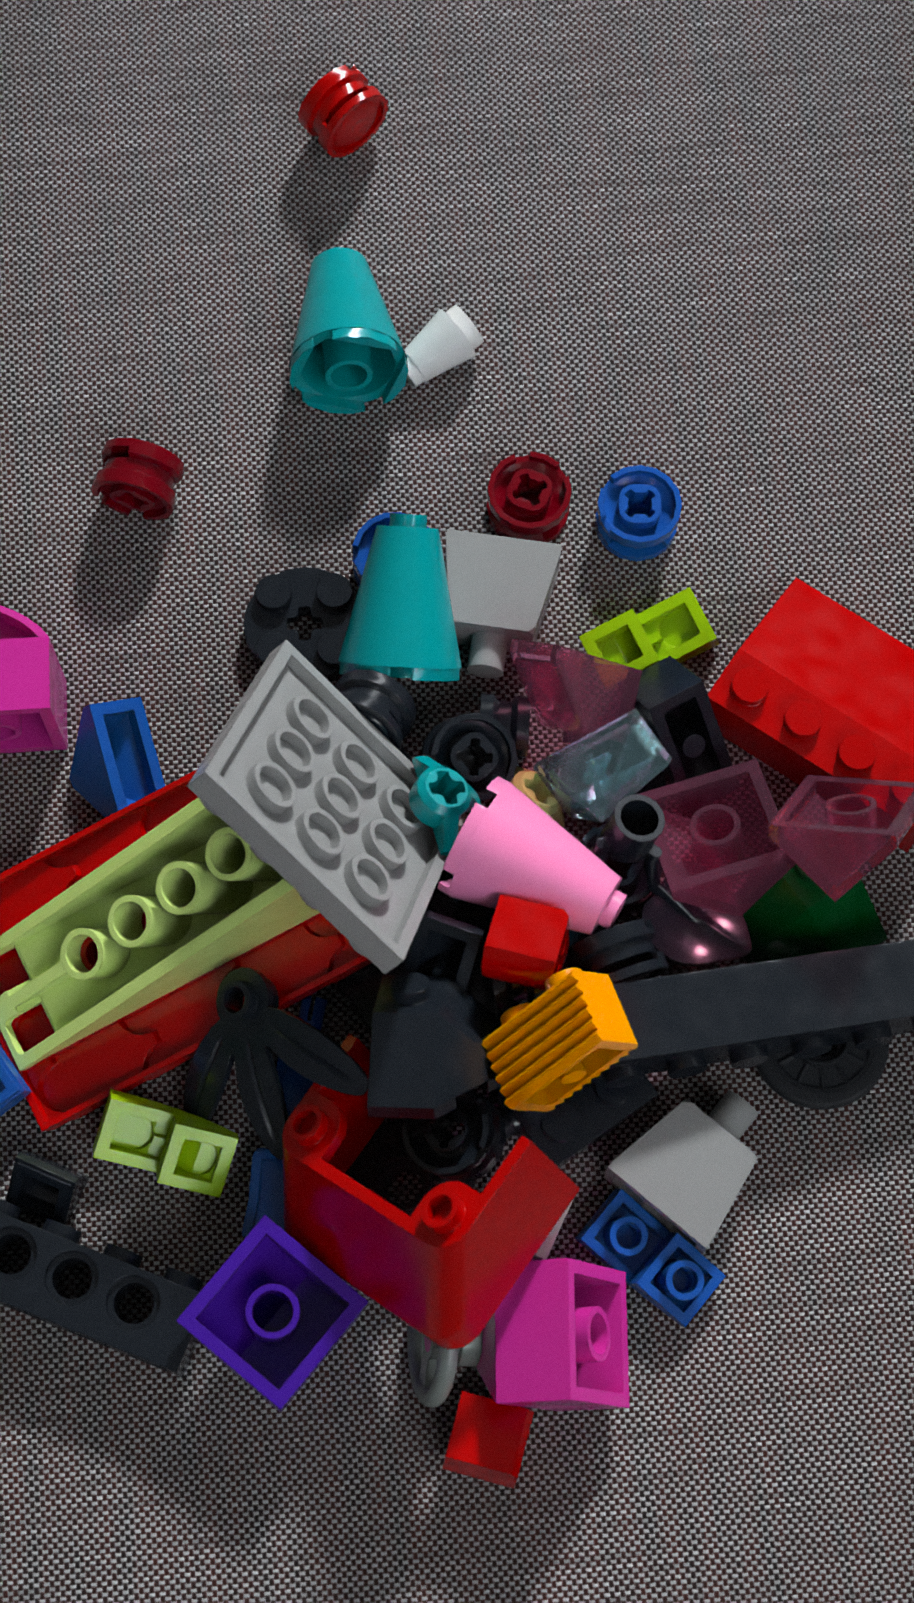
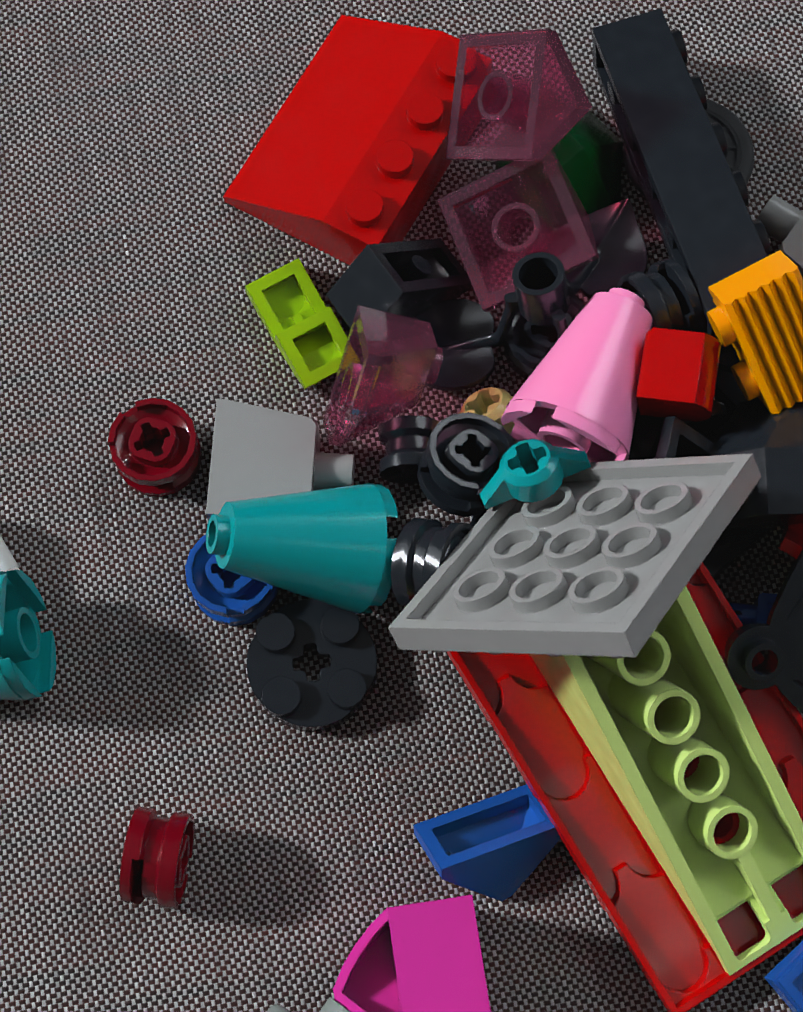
camera: 90 degrees left, 0 degrees up
clear light blue slope [533,708,672,822] -> none
blue wheel [595,465,682,562] -> none

